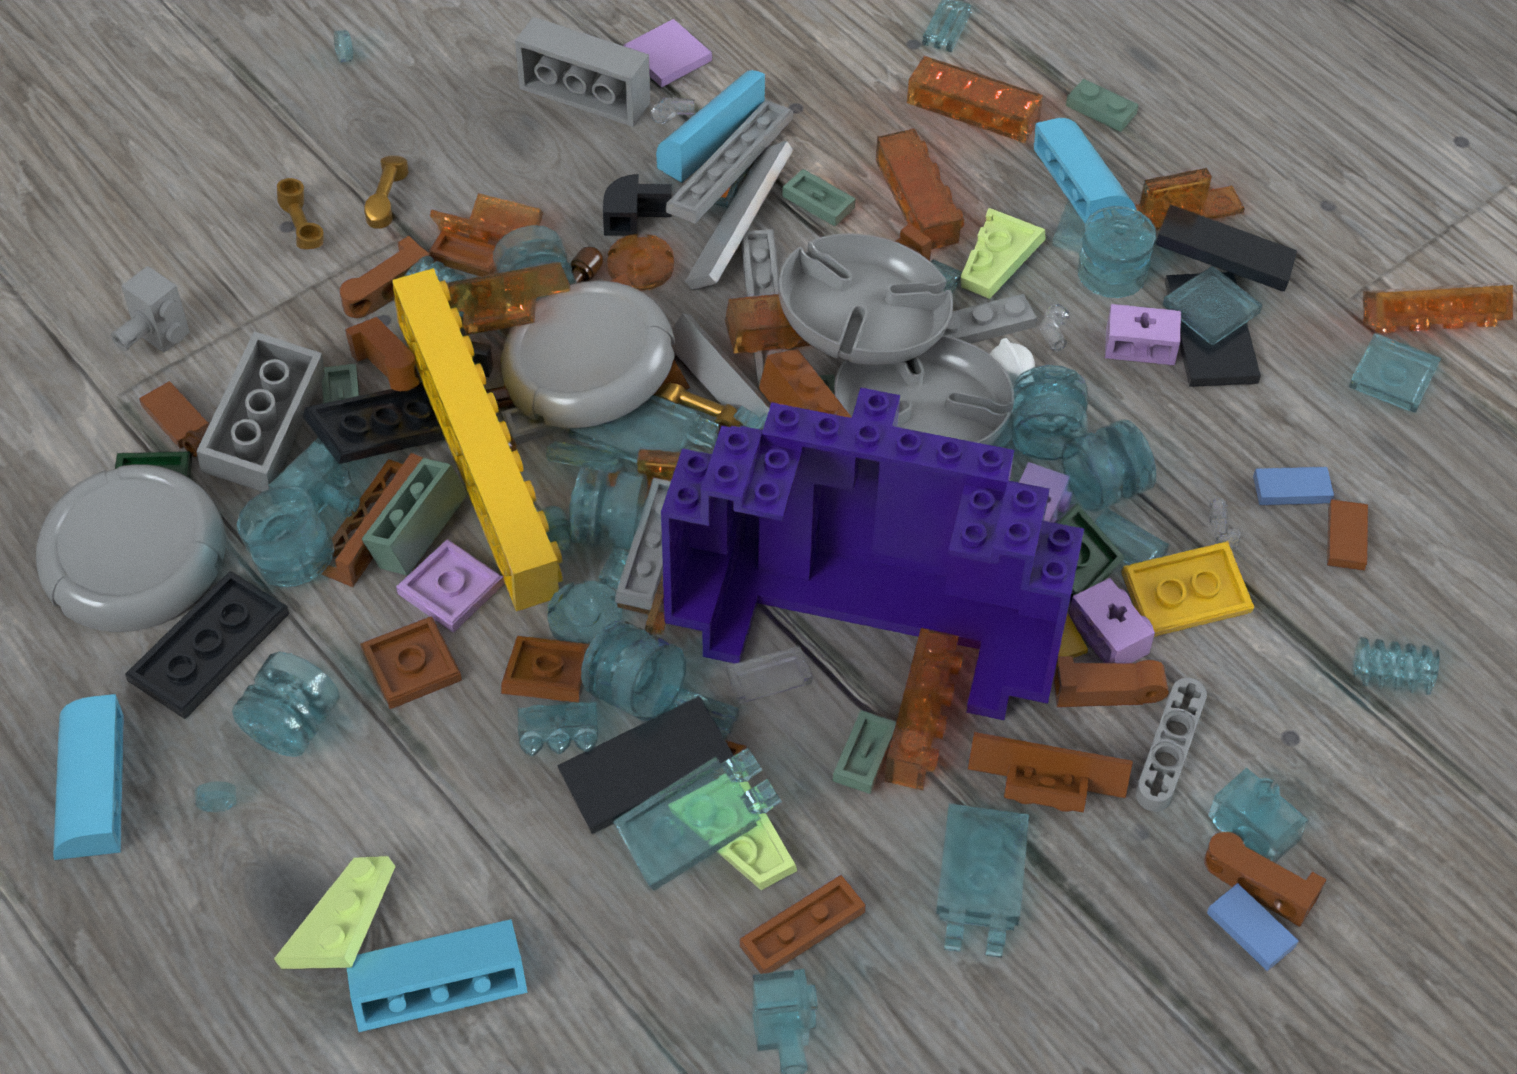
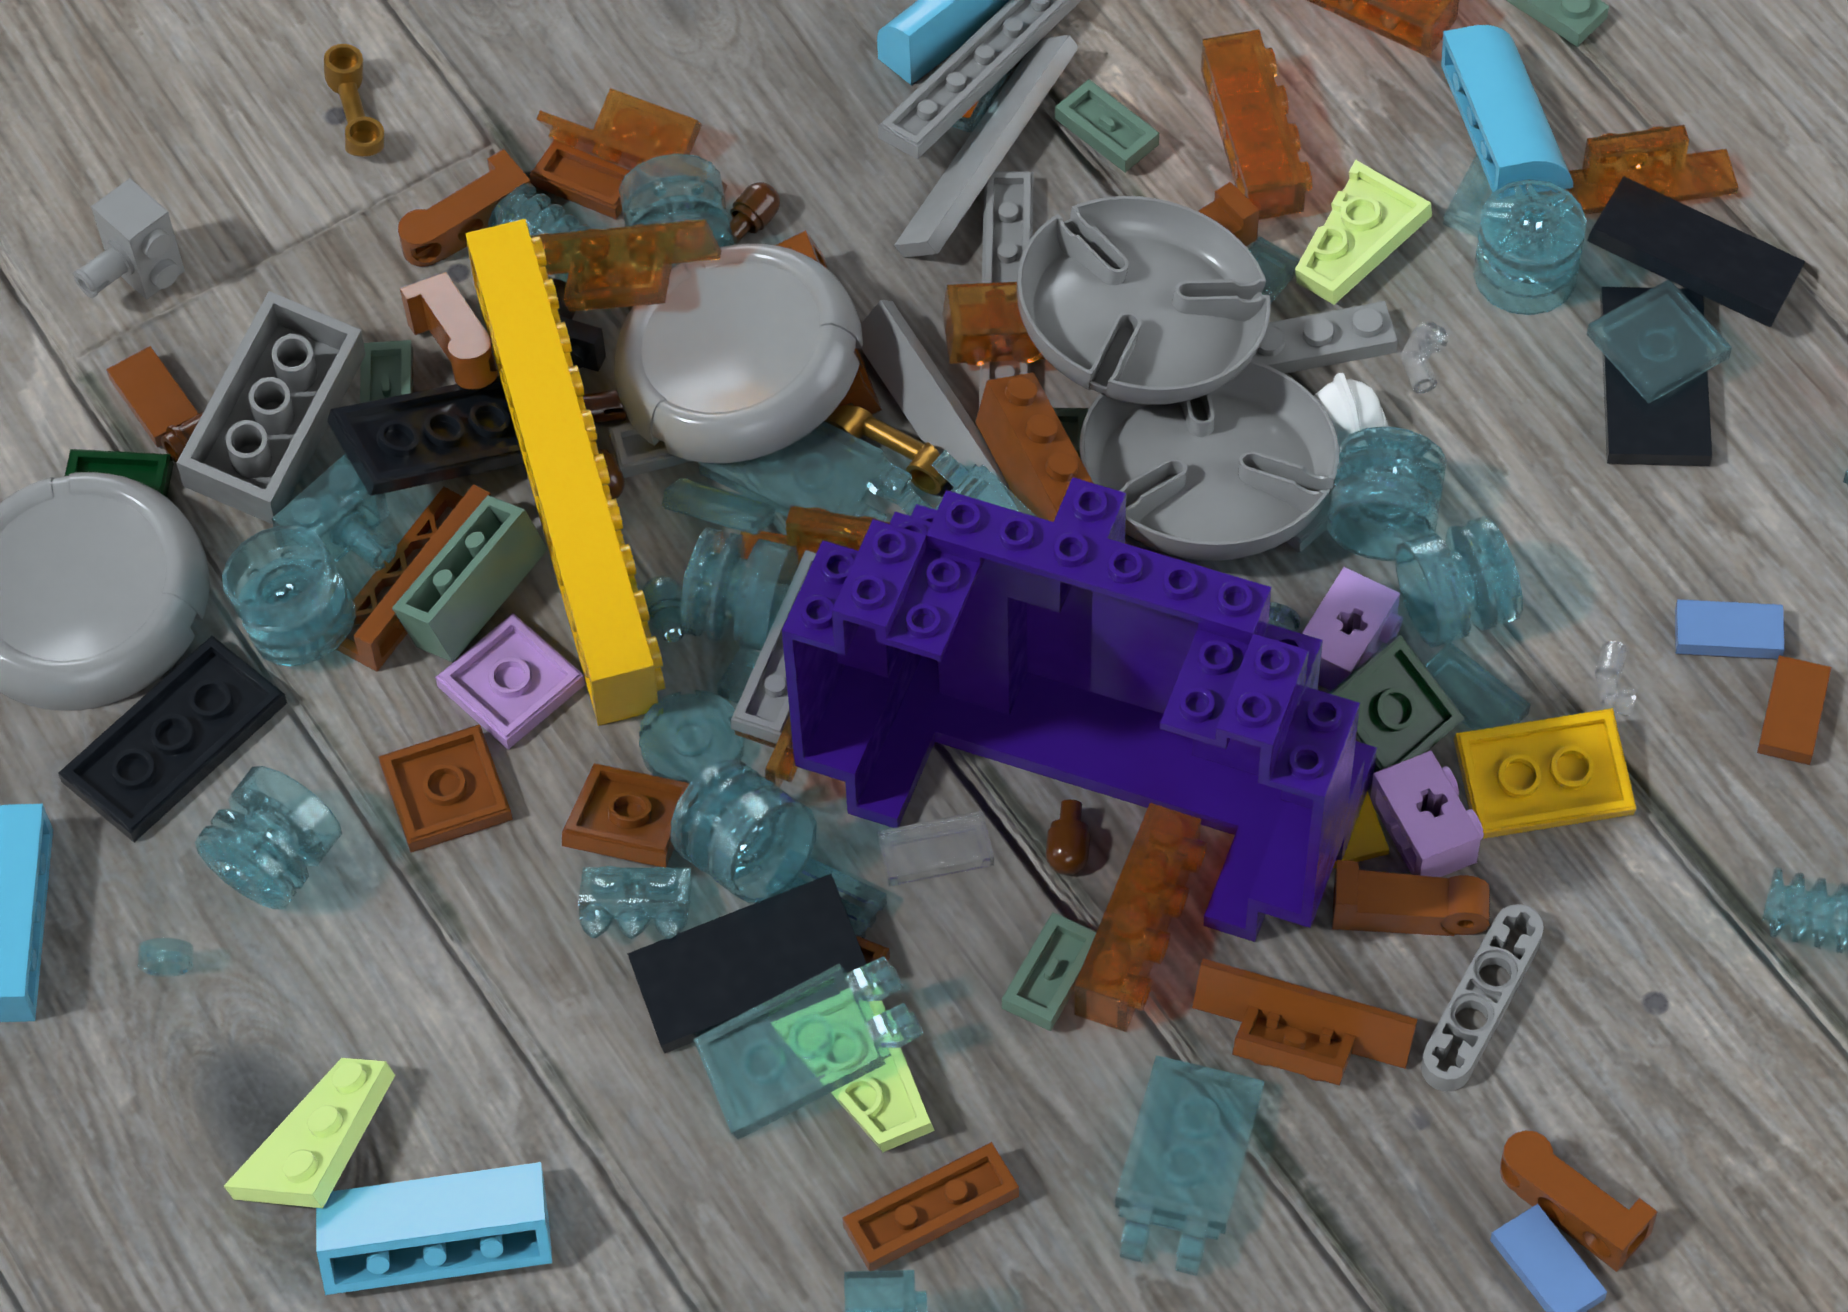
camera: 10 degrees right, 5 degrees up
pearl gold bar [364,155,409,229] -> none
black brick [603,174,672,236] -> none
clear orange tile [607,234,674,291] -> none
lavender brick [1105,304,1181,365] -> none
clear light blue brick [1208,767,1309,863] -> none
none -> reddish brown cylinder [1046,799,1091,875]

